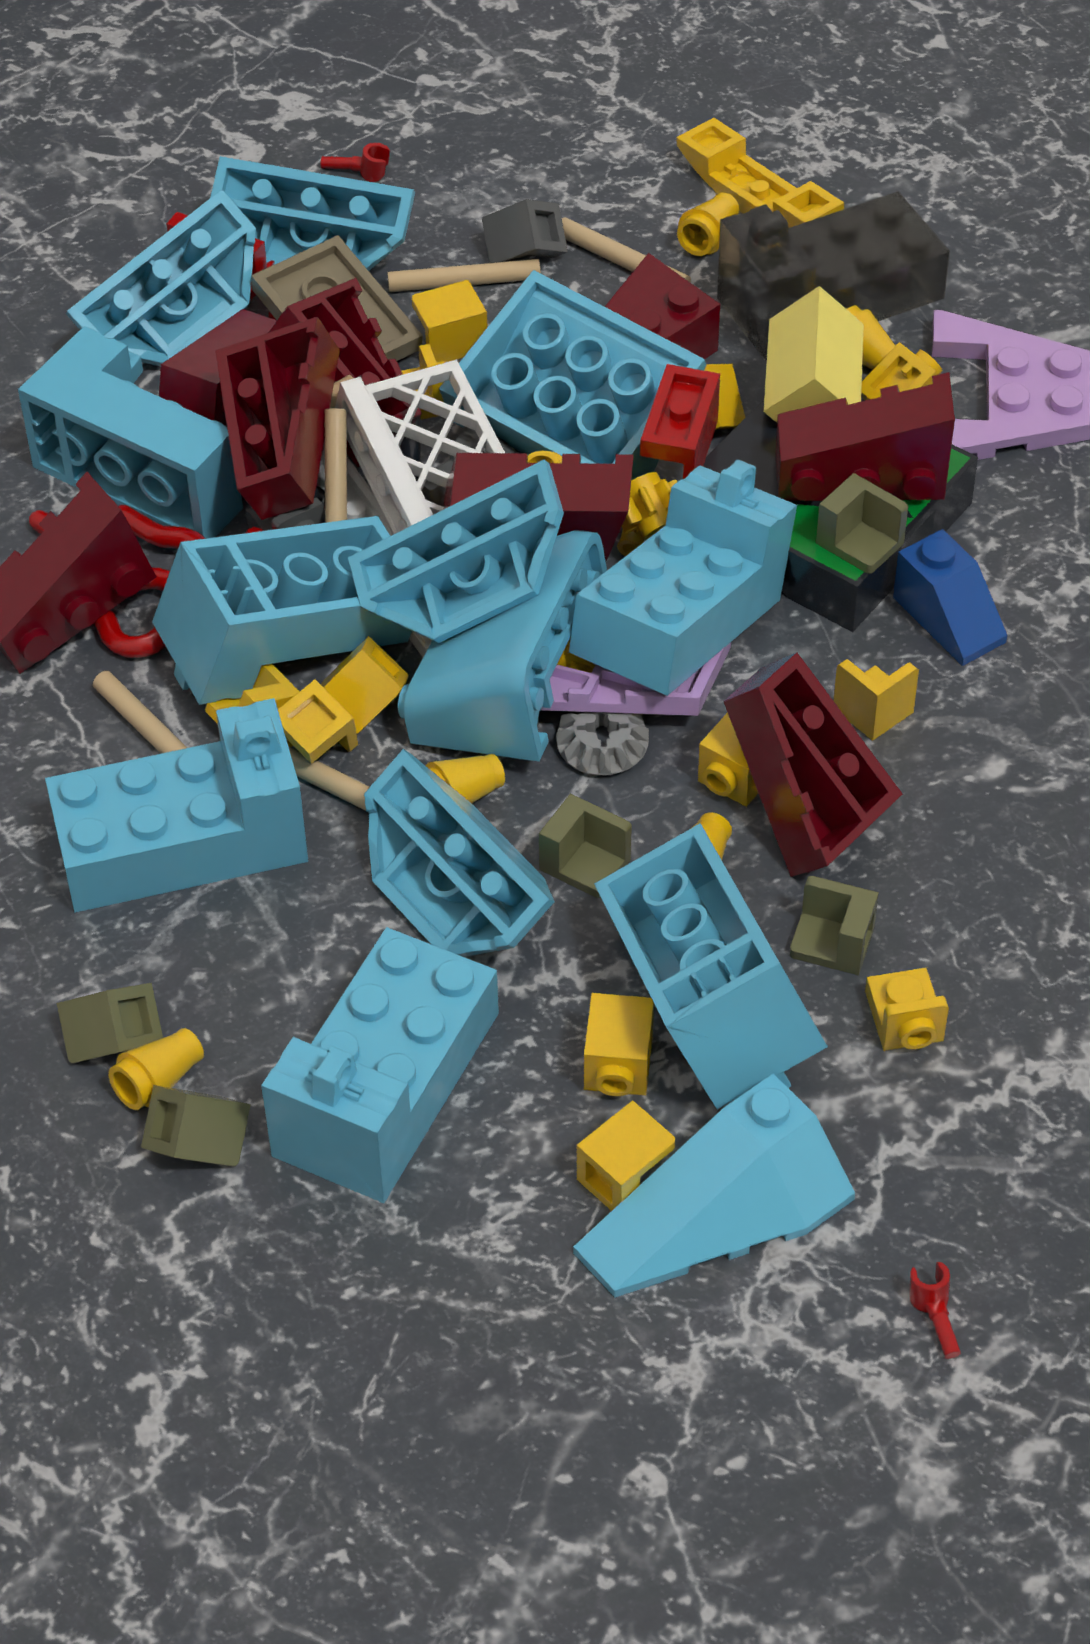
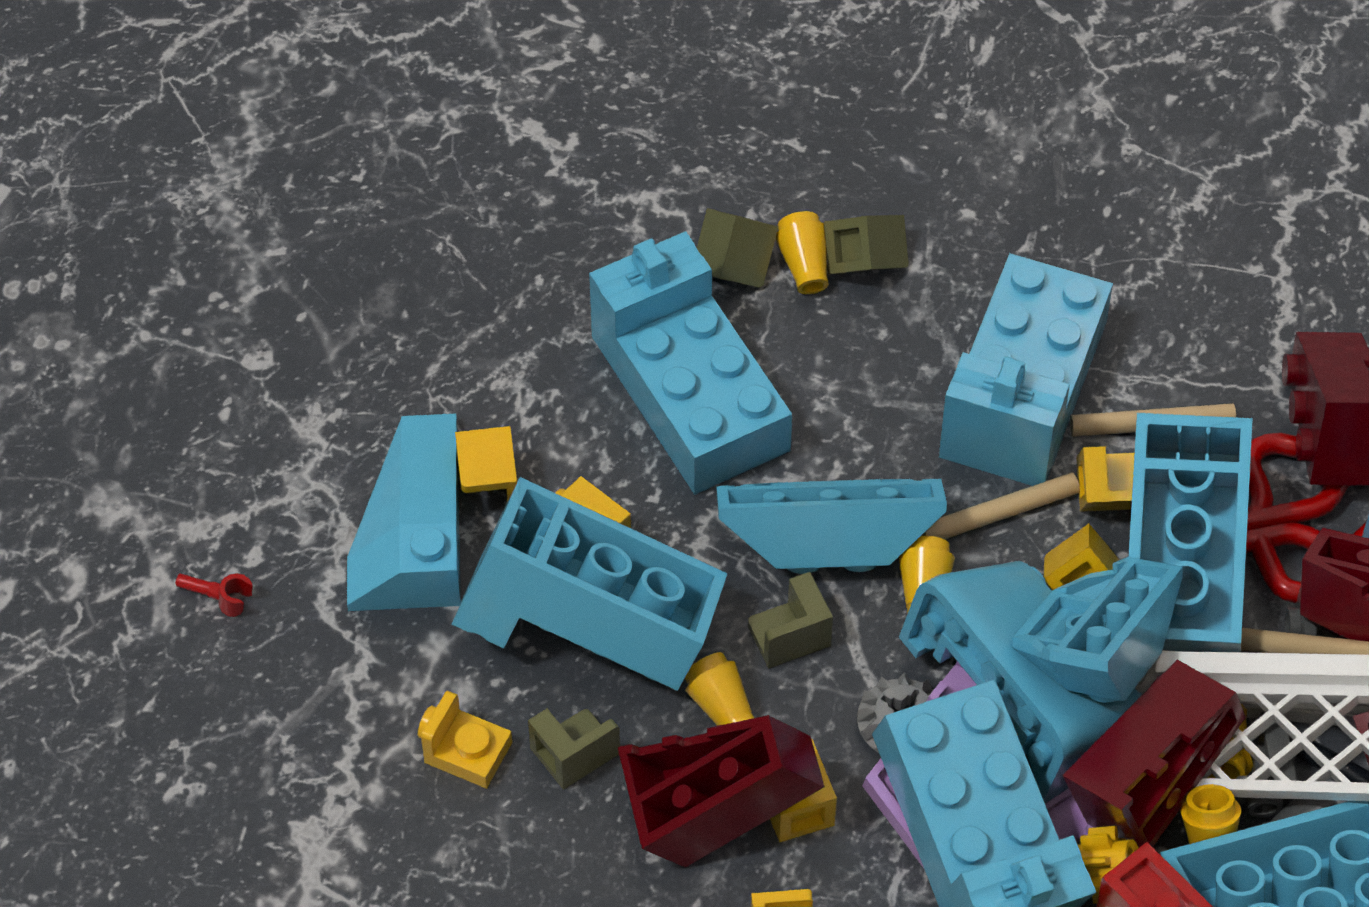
camera: 125 degrees right, 5 degrees up
yellow panel [278,680,358,764] -> none

